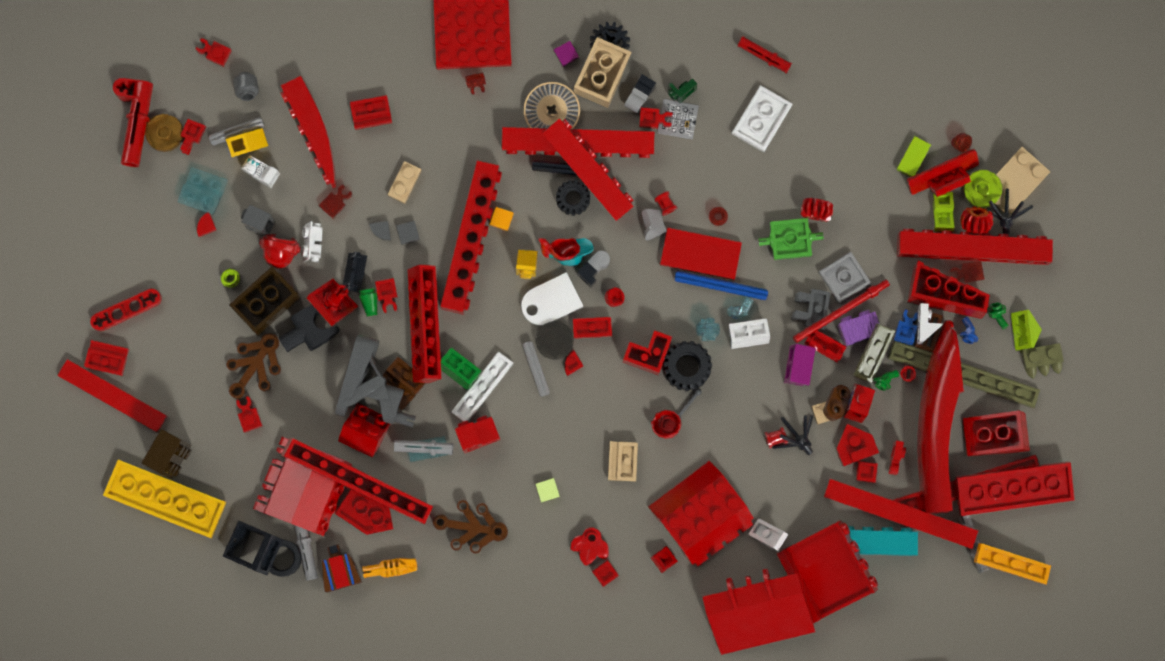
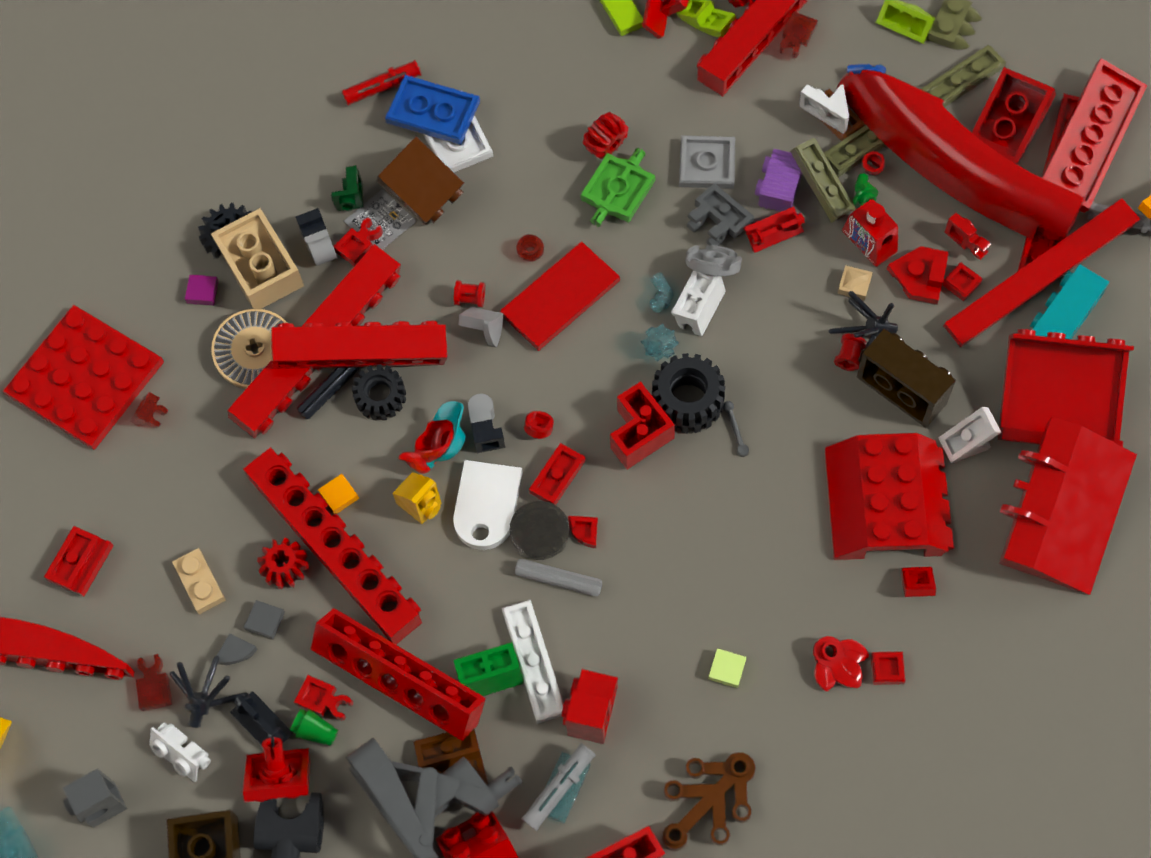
camera: 45 degrees left, 15 degrees down
white leg [241,156,280,188] -> none
red helmet [259,234,301,269] -> none
tan plate [608,441,638,482] -> none
red hair [651,410,682,439] -> none
blue axle [675,271,768,300] -> none
magenta hinge [784,344,816,386] -> none
red bar [793,279,890,343] -> none
reddish brown plate [823,385,851,421] -> none
blue plate [894,310,918,345] -> none
red wedge [907,260,990,319] -> none
green plate [987,302,1009,330] -> none
none -> black plant [169,656,249,728]
none -> red gear [257,537,309,590]
none -> reddish brown slope [377,136,464,224]
none -> blue tile [385,75,480,145]
none -> light grey tile [685,245,742,276]
none -> dark brown brick [856,329,956,428]

